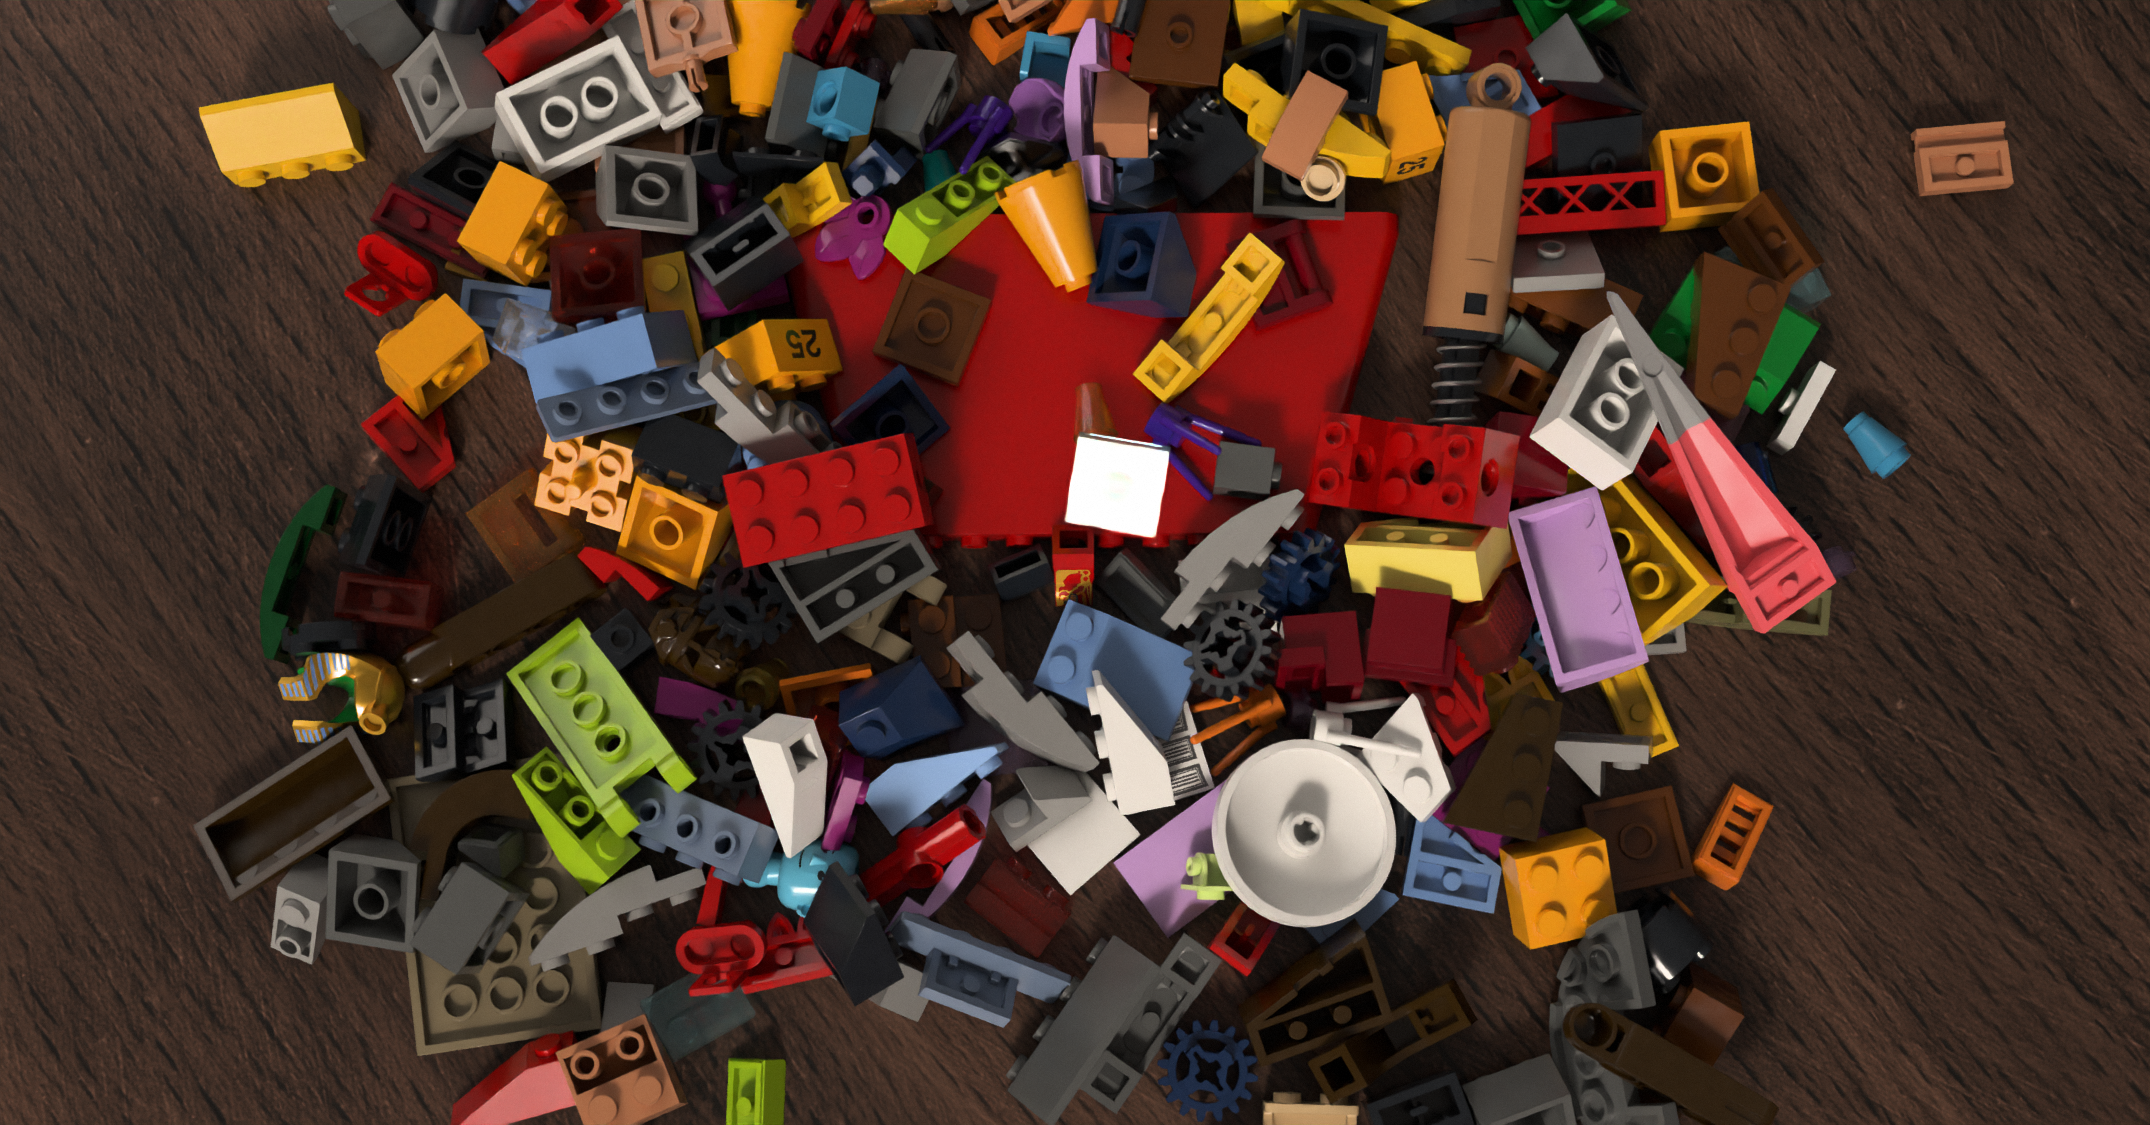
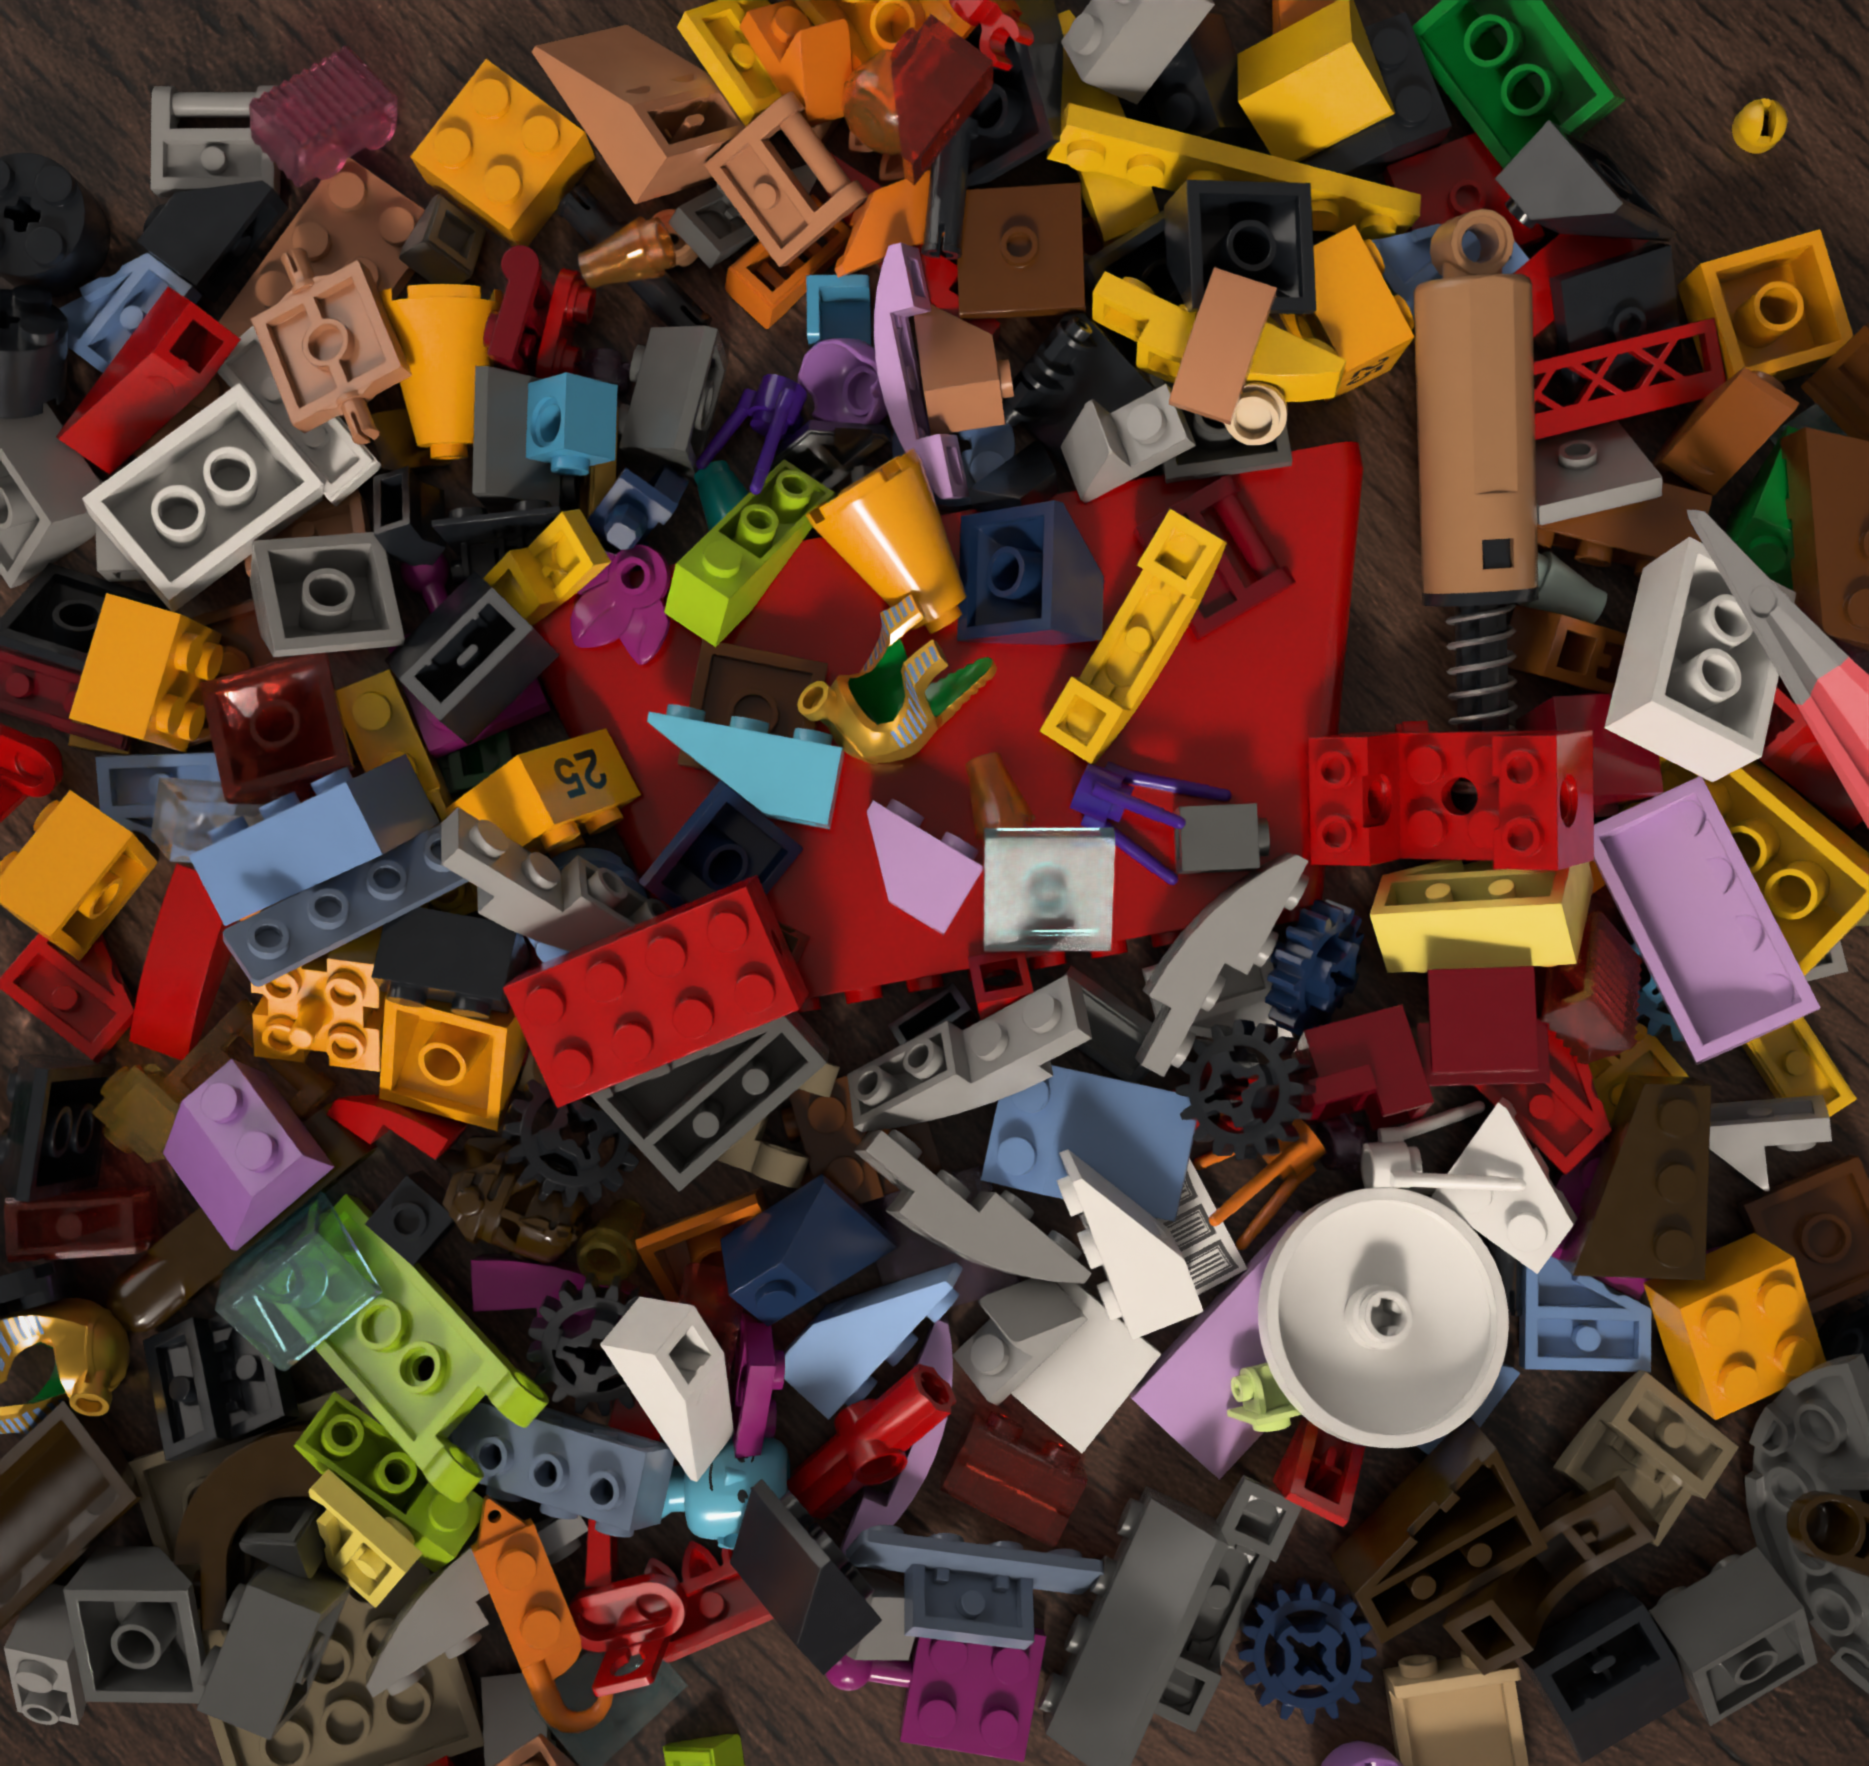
camera: 15 degrees left, 5 degrees up
none -> clear yellow brick [92,1063,189,1163]
none -> red slope [129,863,237,1063]
none -> medium lavender slope [163,1059,334,1251]
none -> clear light blue slope [215,1192,383,1371]
none -> light yellow wing [309,1469,423,1608]
none -> orange plate [470,1495,613,1734]
none -> medium azure slope [647,704,845,829]
none -> pearl gold piece [797,594,997,765]
none -> magenta plate [825,1628,1046,1762]
none -> light grey slope [847,975,1092,1132]
none -> lavender slope [867,799,984,935]
none -> light grey slope [1061,384,1196,504]
none -> dark tan slope [1553,1370,1739,1547]
none -> dark orange slope [1651,367,1799,496]
none -> yellow hinge [1732,98,1788,154]

